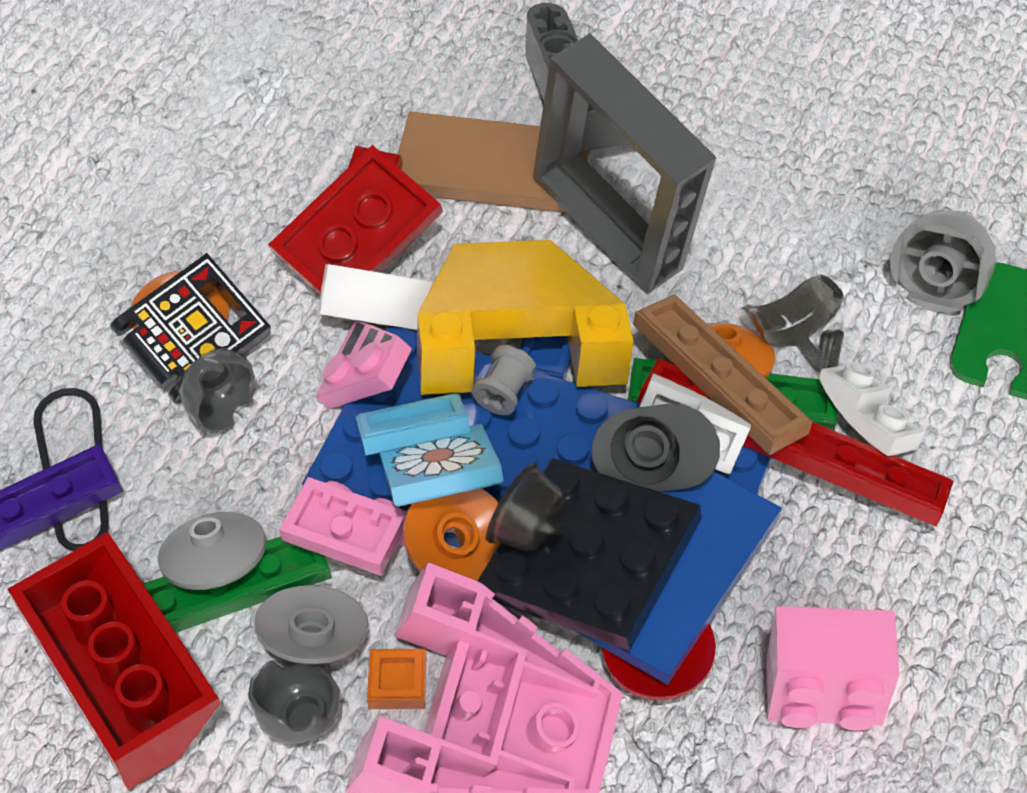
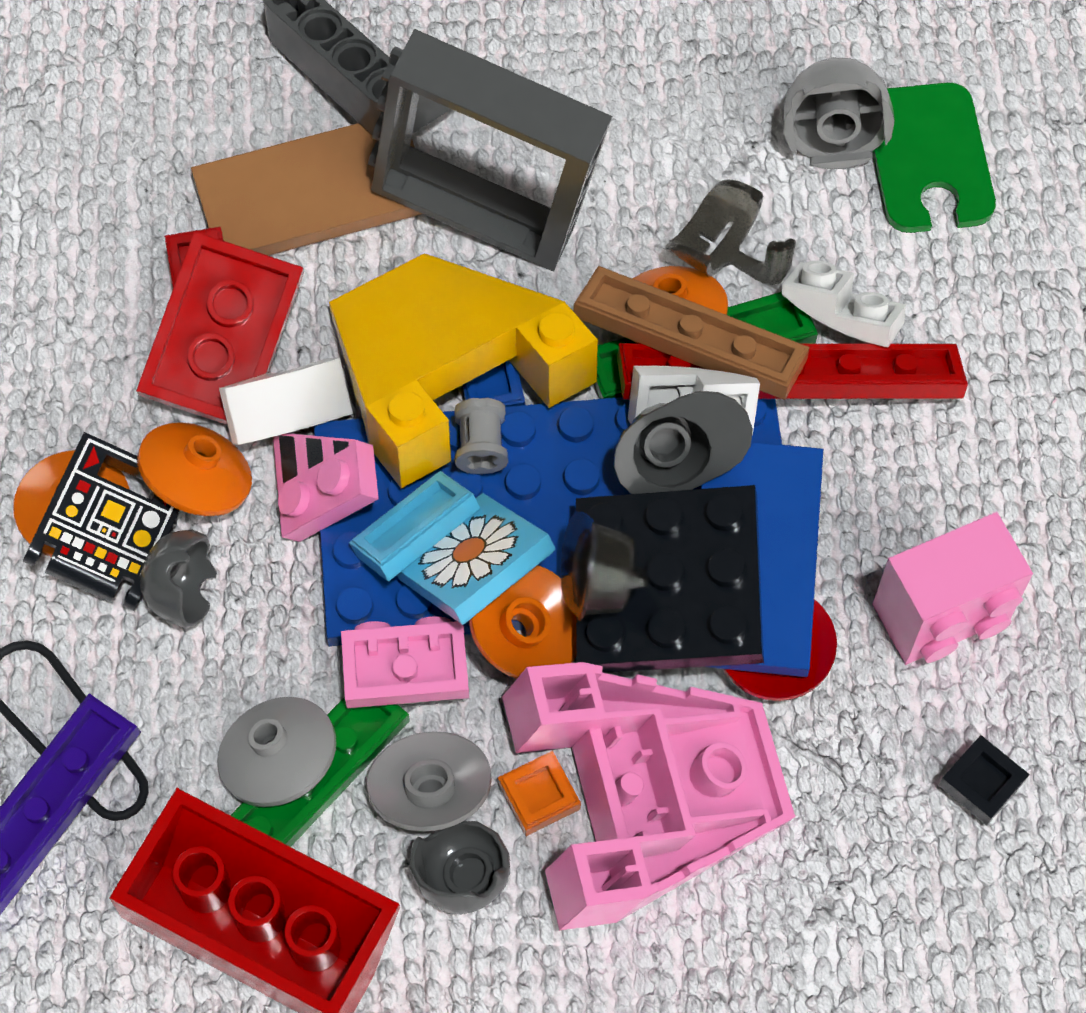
camera: 30 degrees left, 10 degrees up
none -> orange dish [137,423,252,516]

